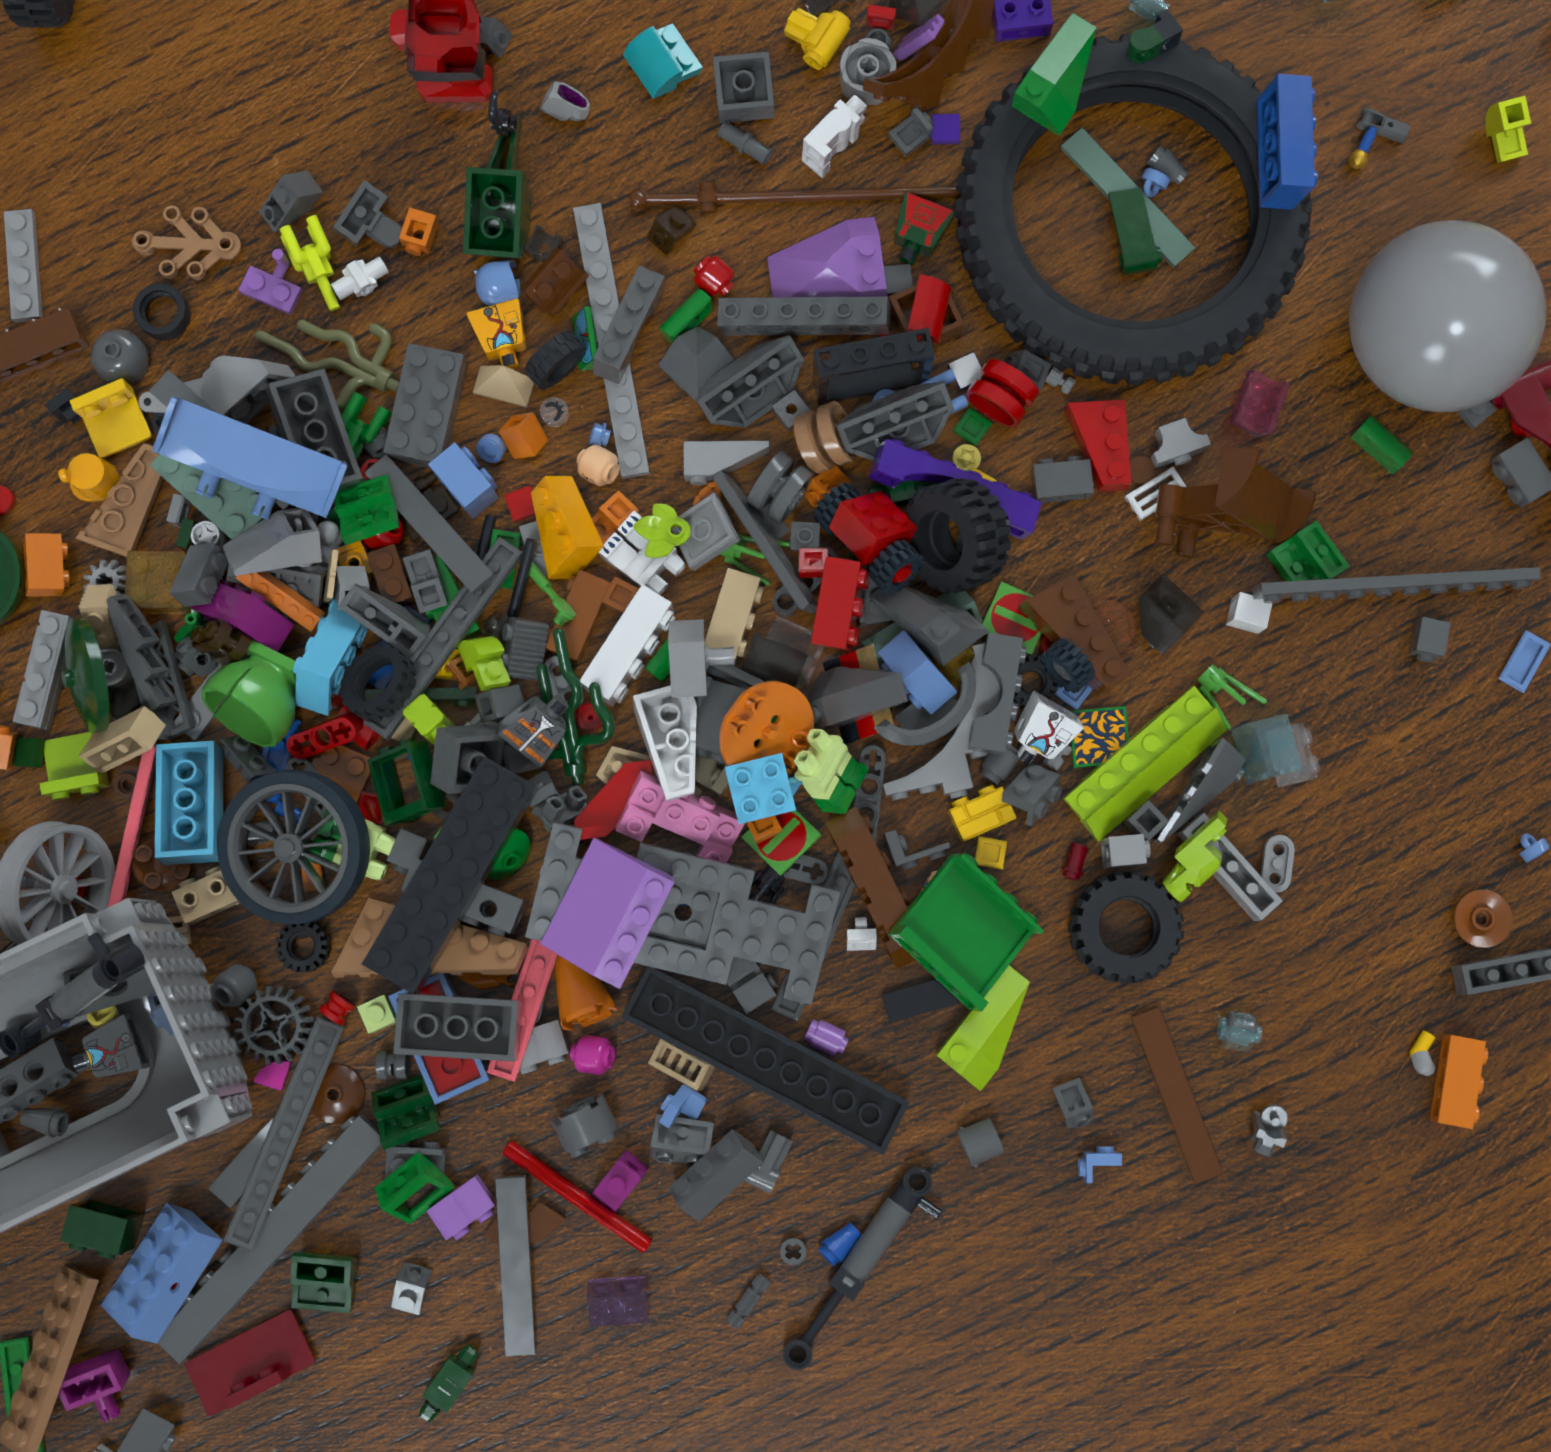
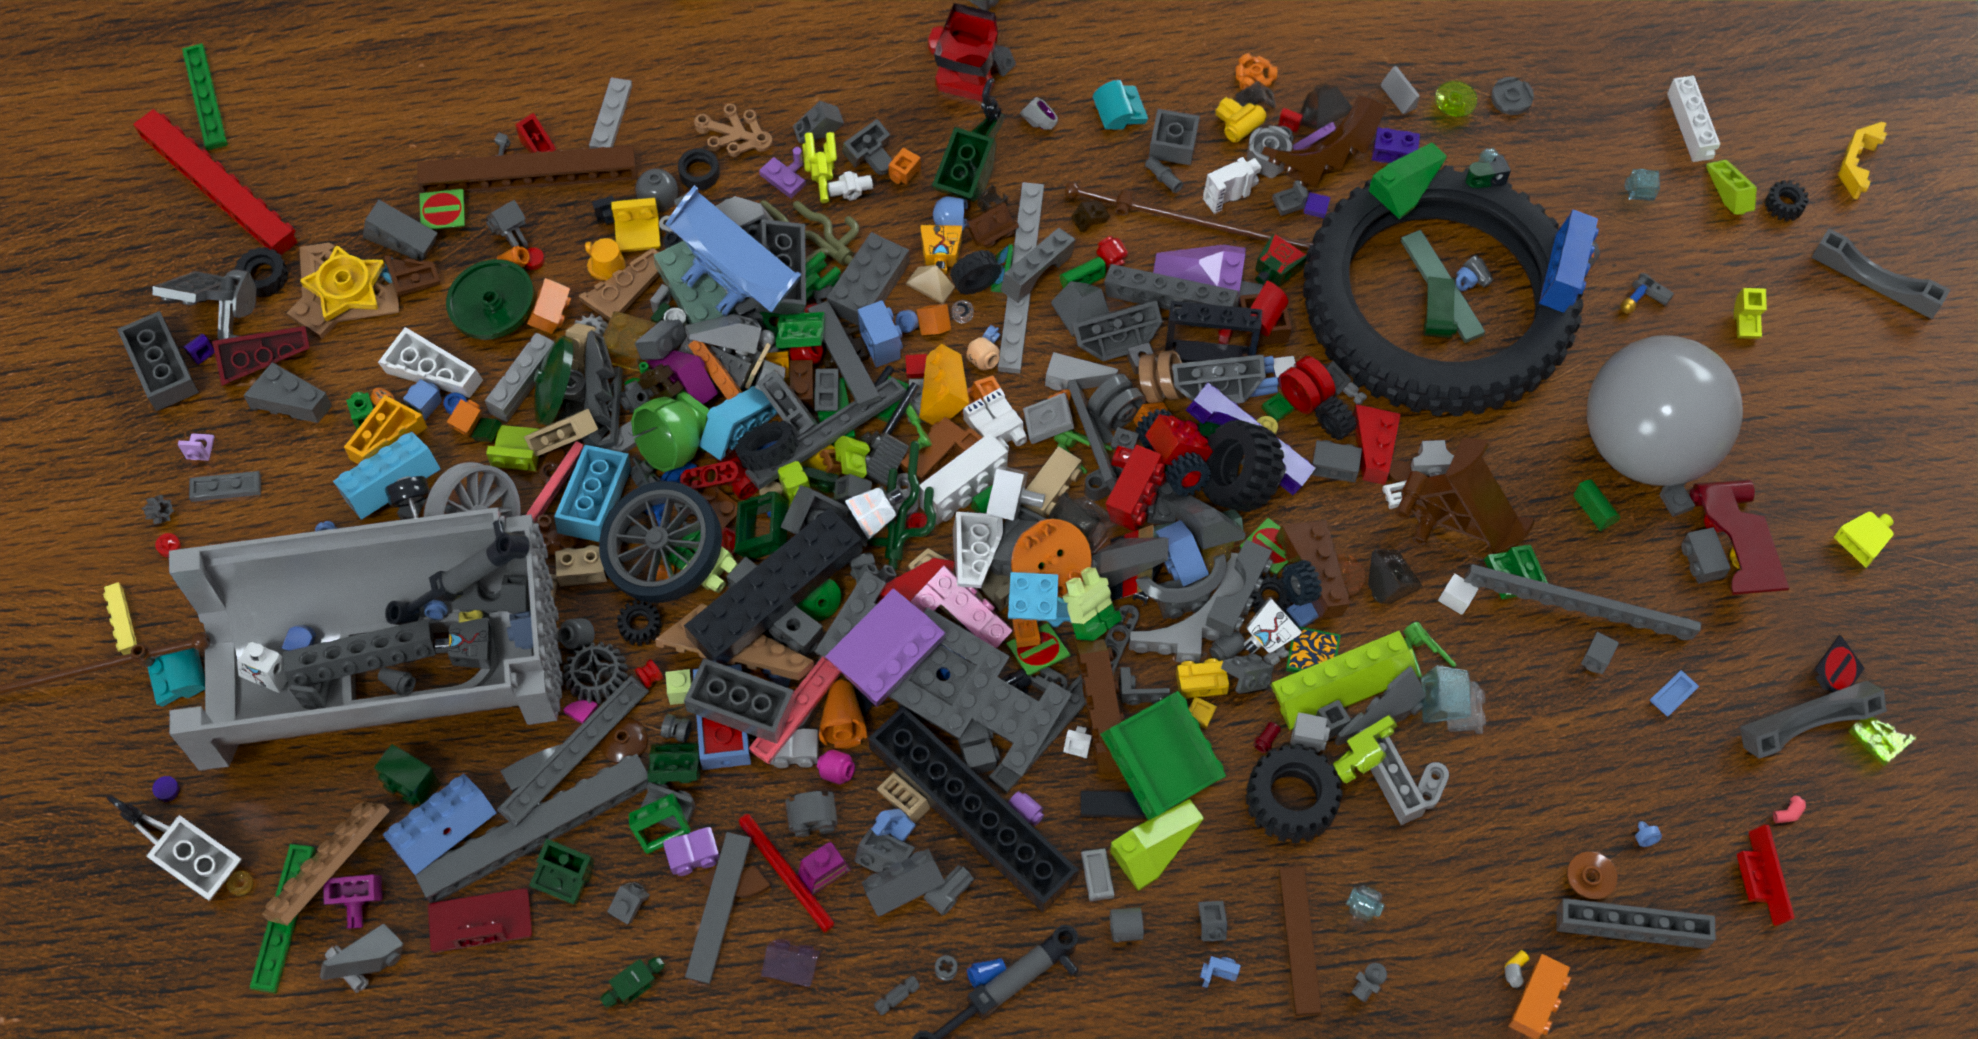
camera: 15 degrees right, 20 degrees down
lime plate [633,503,691,558] -> none
clear pink bracket [1229,370,1290,437] -> none
none -> light grey tile [1081,848,1114,902]
none -> black tyre [1315,396,1356,440]

